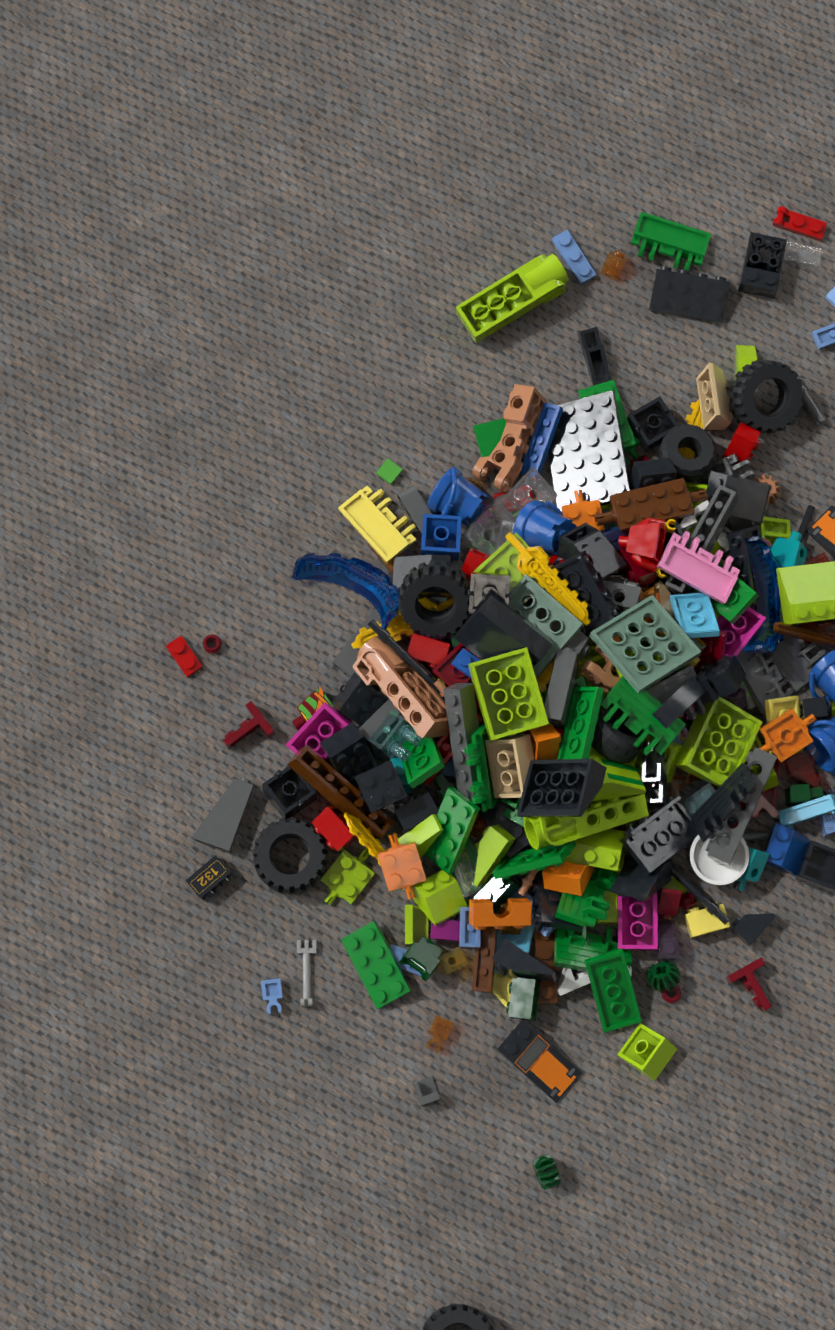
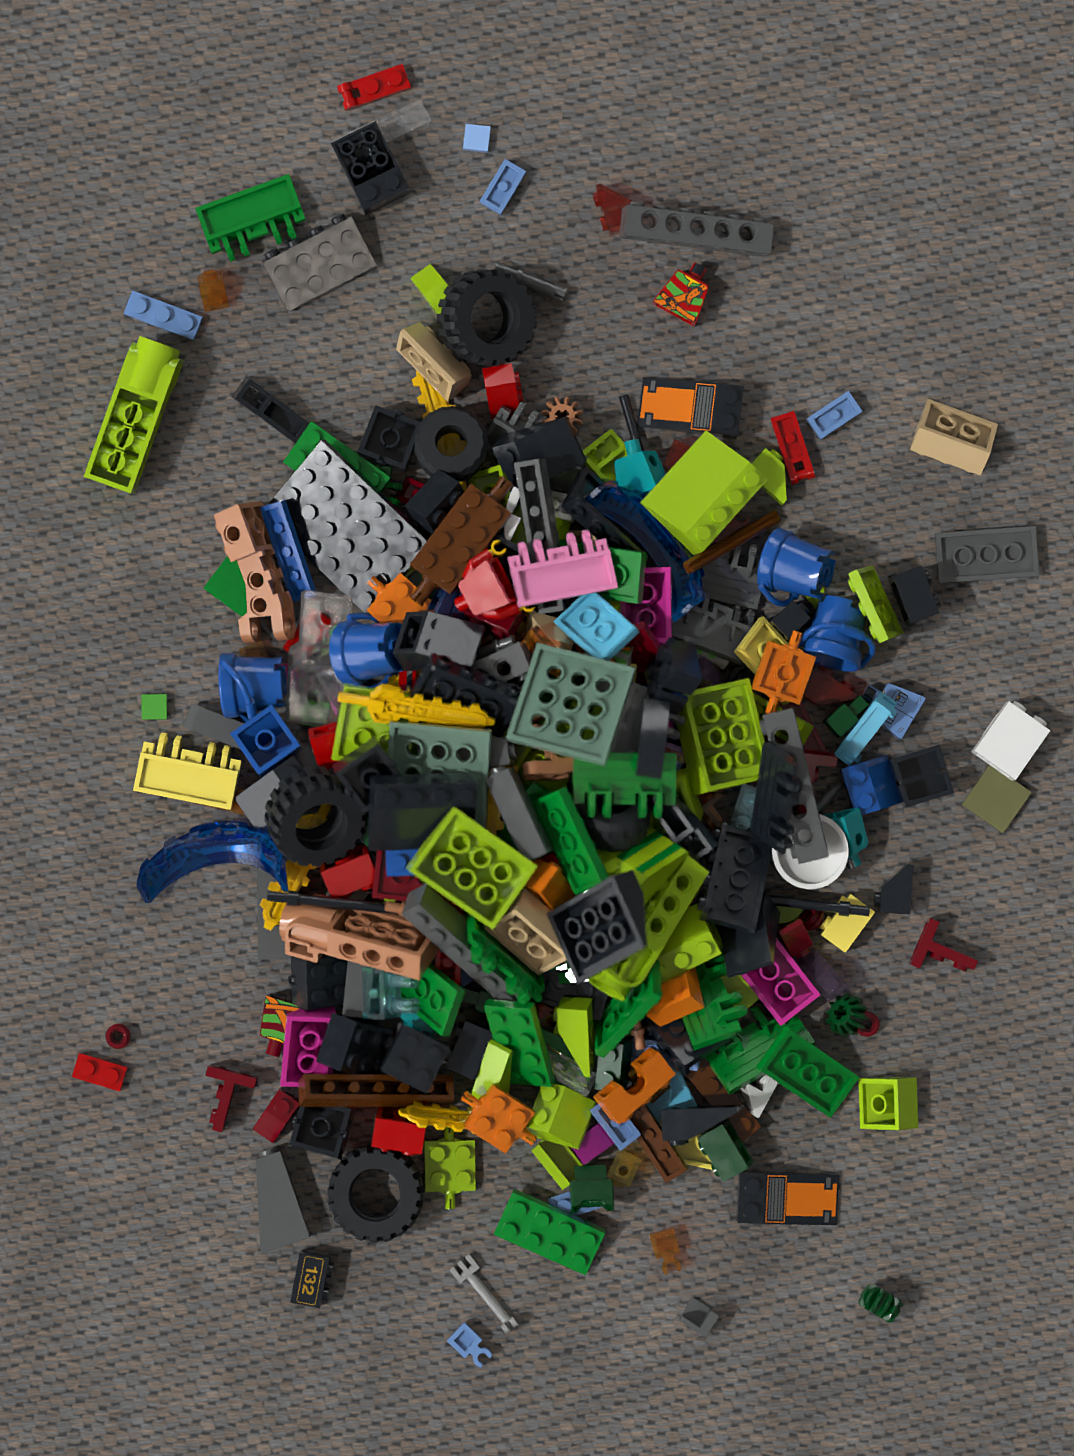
camera: 35 degrees left, 10 degrees up
none -> dark red slope [253,1088,299,1143]

